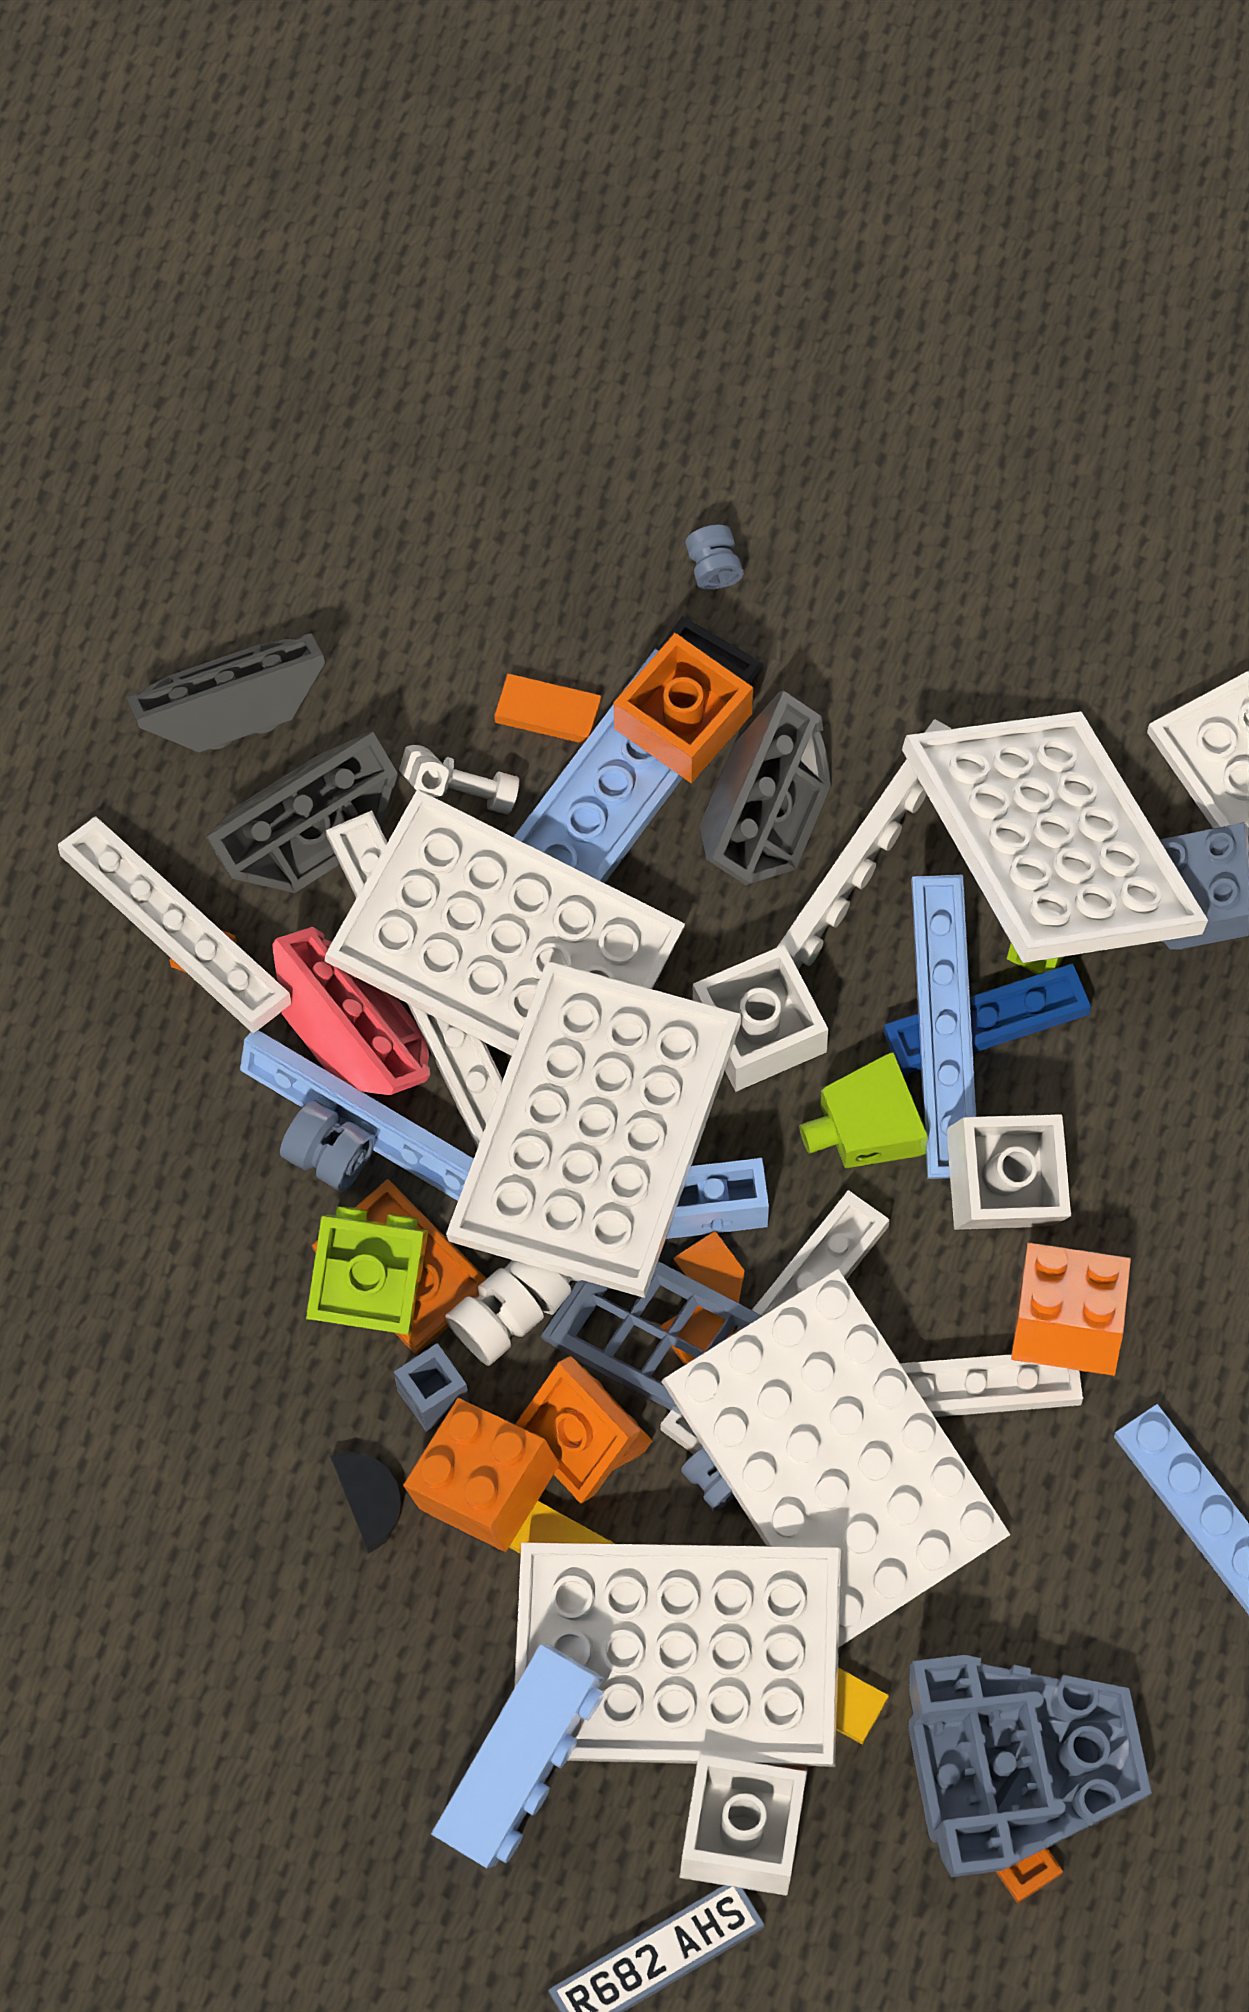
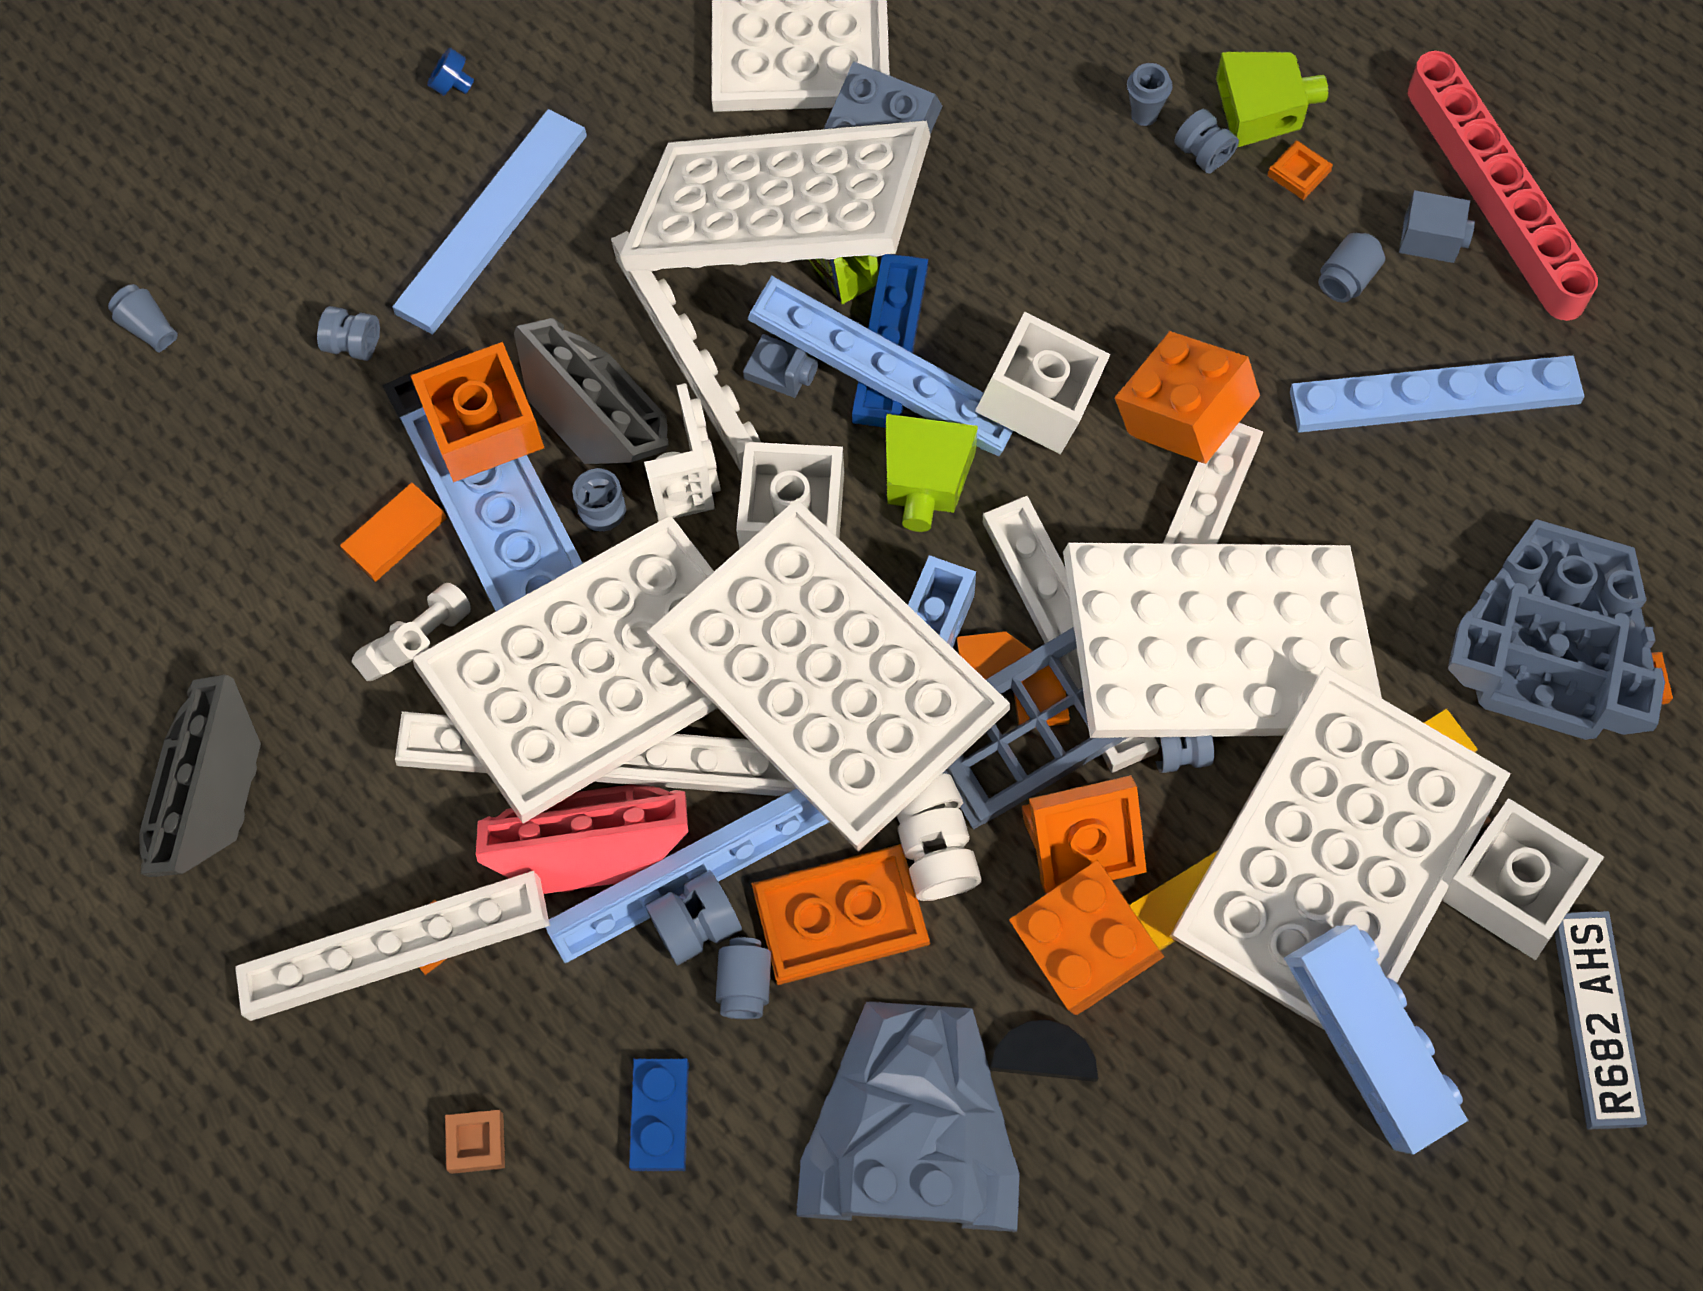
camera: 60 degrees left, 0 degrees up
dark grey wedge [205,731,398,893] -> none
lime plate [306,1206,429,1335] -> none
sand blue brick [394,1343,469,1431] -> none
none -> sand blue cone [108,284,178,352]
none -> light blue tile [393,109,587,335]
none -> blue tile [427,48,474,96]
none -> nougat plate [445,1110,505,1174]
none -> sand blue wheel [572,468,626,532]
none -> blue plate [629,1059,689,1171]
none -> white bracket [644,383,721,521]
none -> sand blue brick [716,937,771,1019]
none -> sand blue bracket [743,334,818,398]
none -> sand blue wedge [796,1002,1019,1232]

